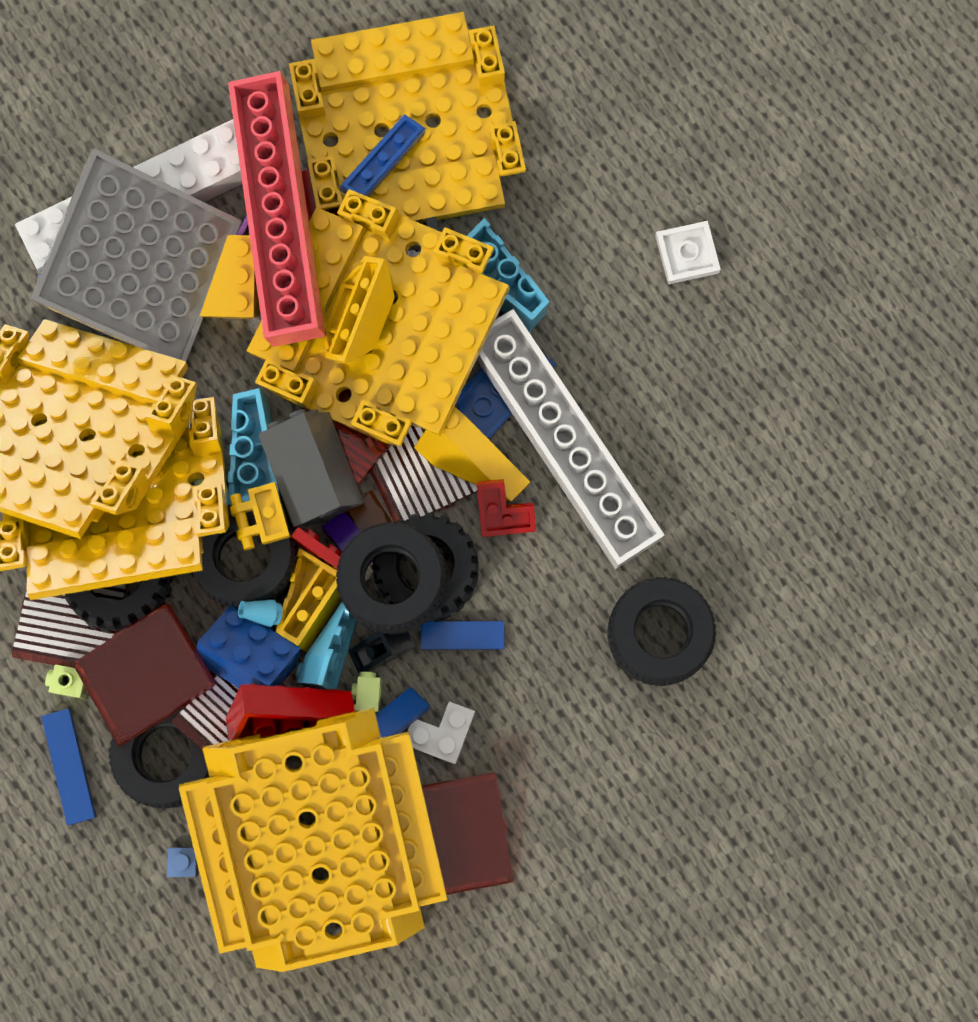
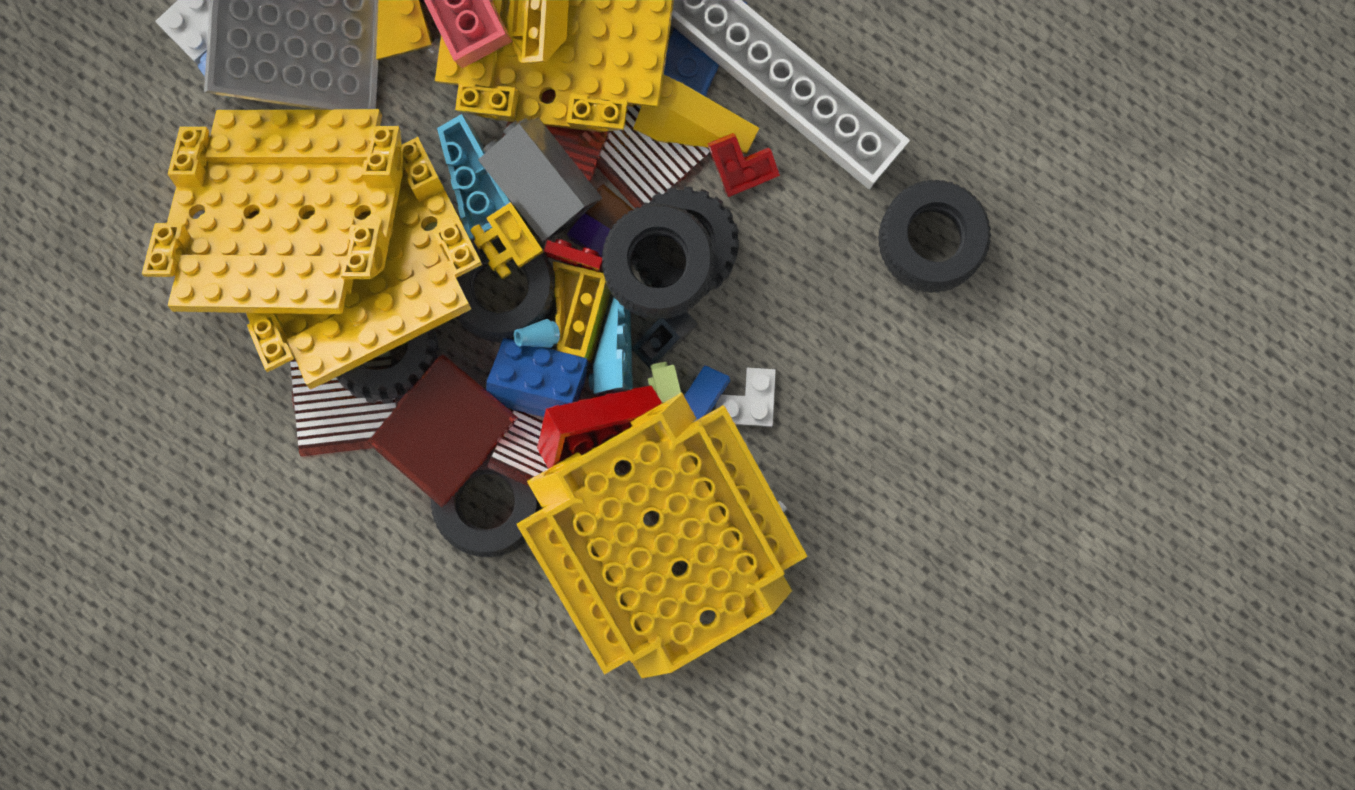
camera: 20 degrees left, 5 degrees up
blue tile [41,708,97,826] -> none
yellowish green brick [45,664,92,700] -> none
medium blue plate [167,848,197,877] -> none
blue tile [421,621,504,650] -> none
clear red piece [421,772,513,895] -> none

